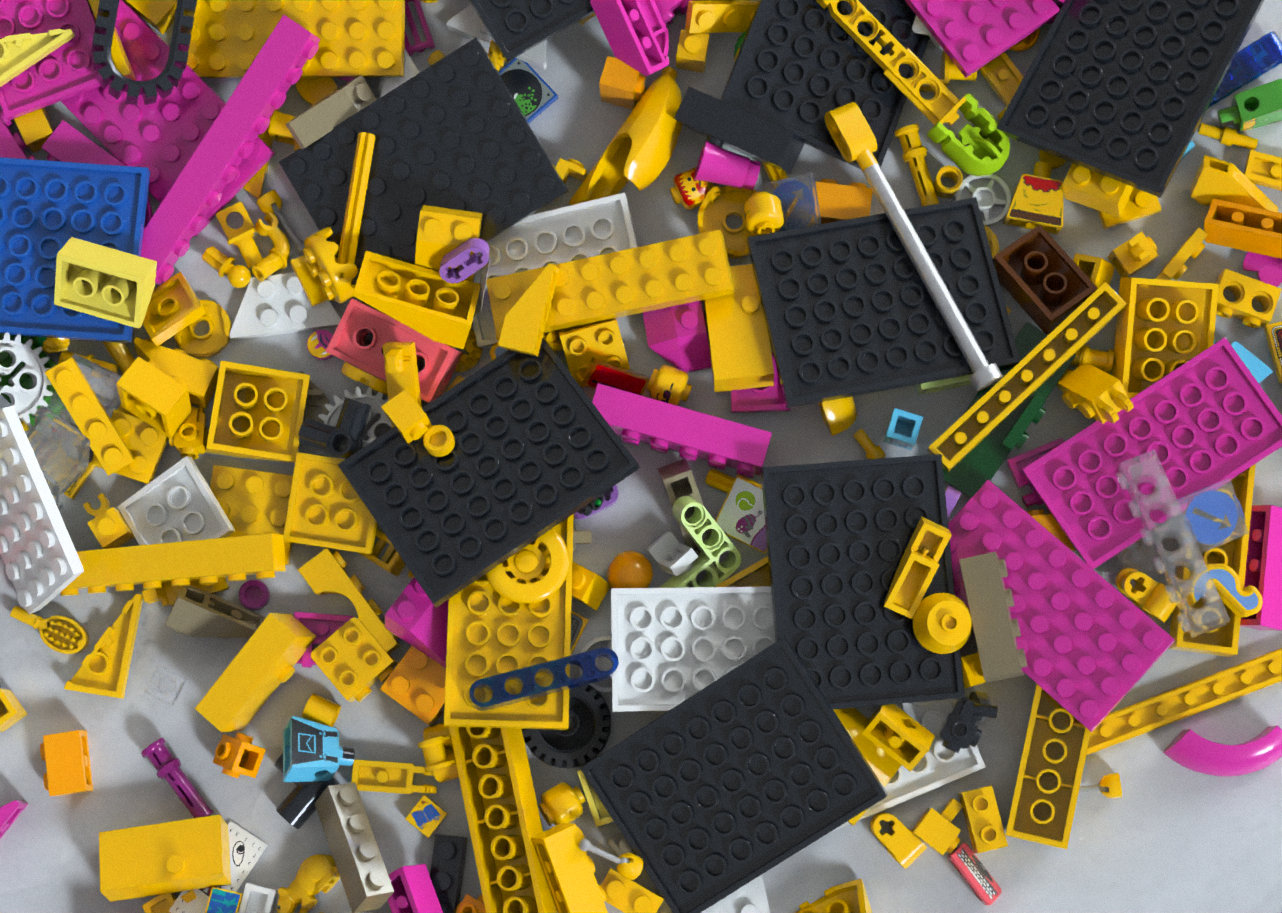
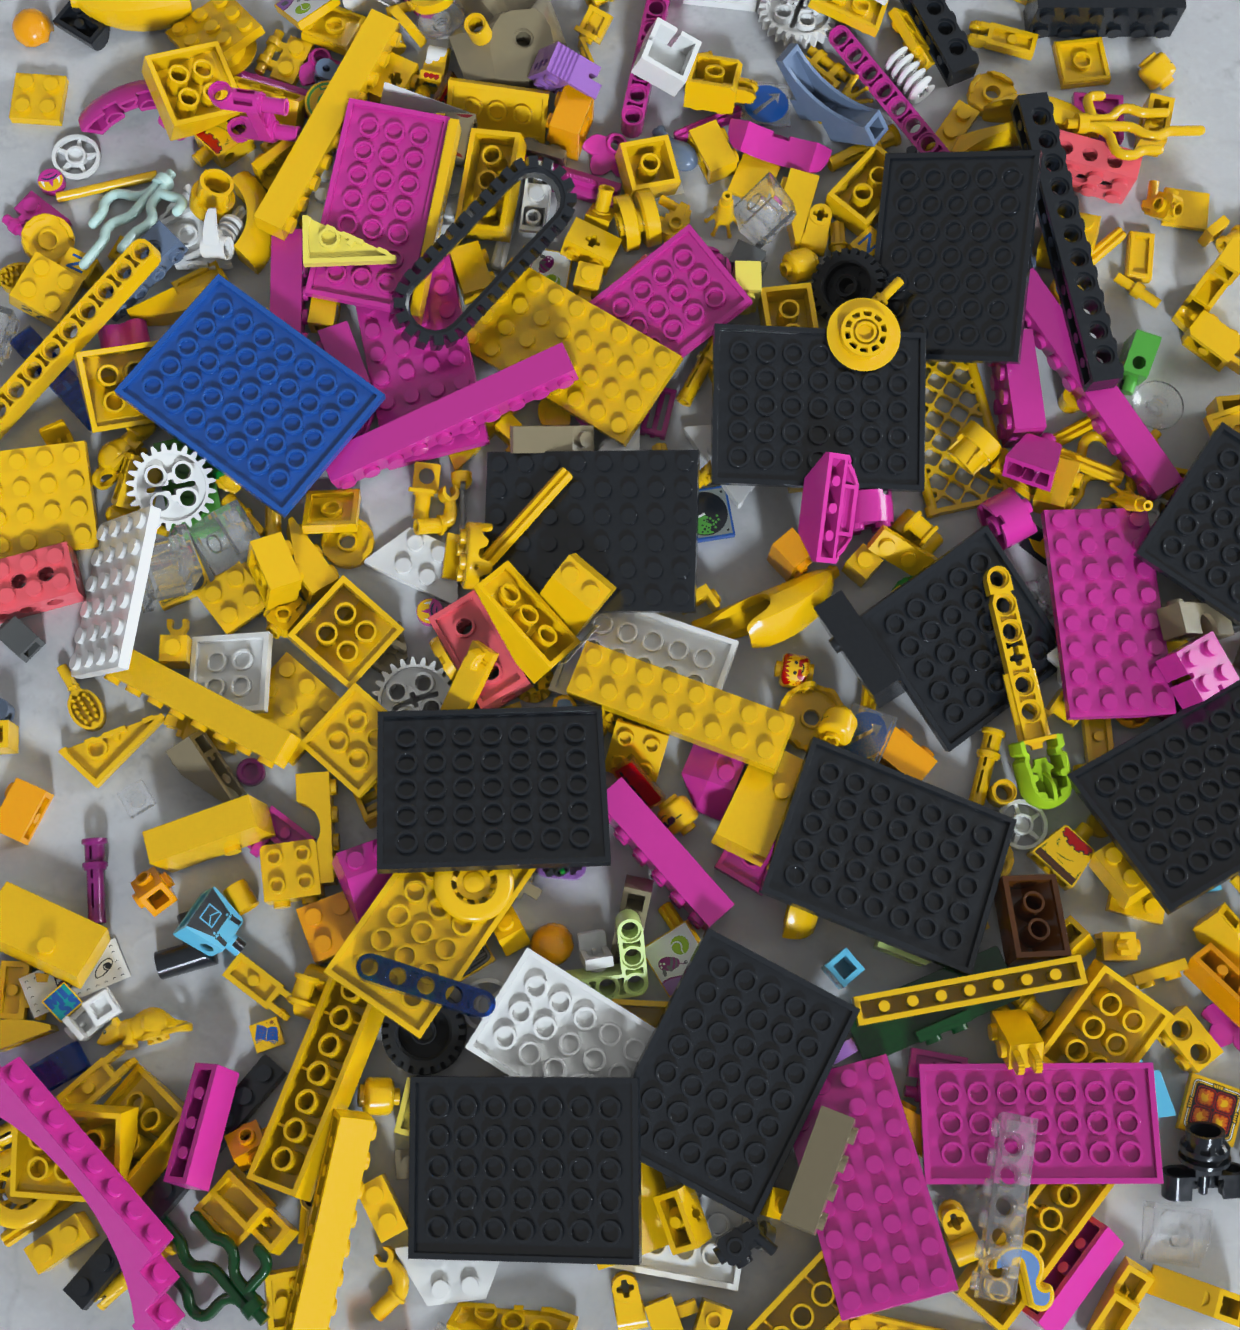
camera: 20 degrees right, 5 degrees down
yellow plate [44,356,135,475] -> none
light yellow slope [54,237,157,329] -> none
yellow axle [202,246,251,288] -> none
black piece [298,397,371,459] -> none
dark tan brick [314,782,394,913] -> none
yellow brick [381,389,432,444] -> none
yellow tile [423,425,455,457] -> none
medium lavender beam [439,238,490,284] -> none
yellow slope [496,263,560,357] -> none
hinge [578,839,643,880] -> none
dark pink plant [694,140,761,191] -> none
flat silver piece [824,102,1003,391] -> none
yellow bar [853,428,886,459] -> none
yellow slope [884,516,952,619] -> none
yellow cone [913,593,973,654] -> none
clear piece [1173,478,1249,557] -> none
none -> white tile [81,987,123,1028]

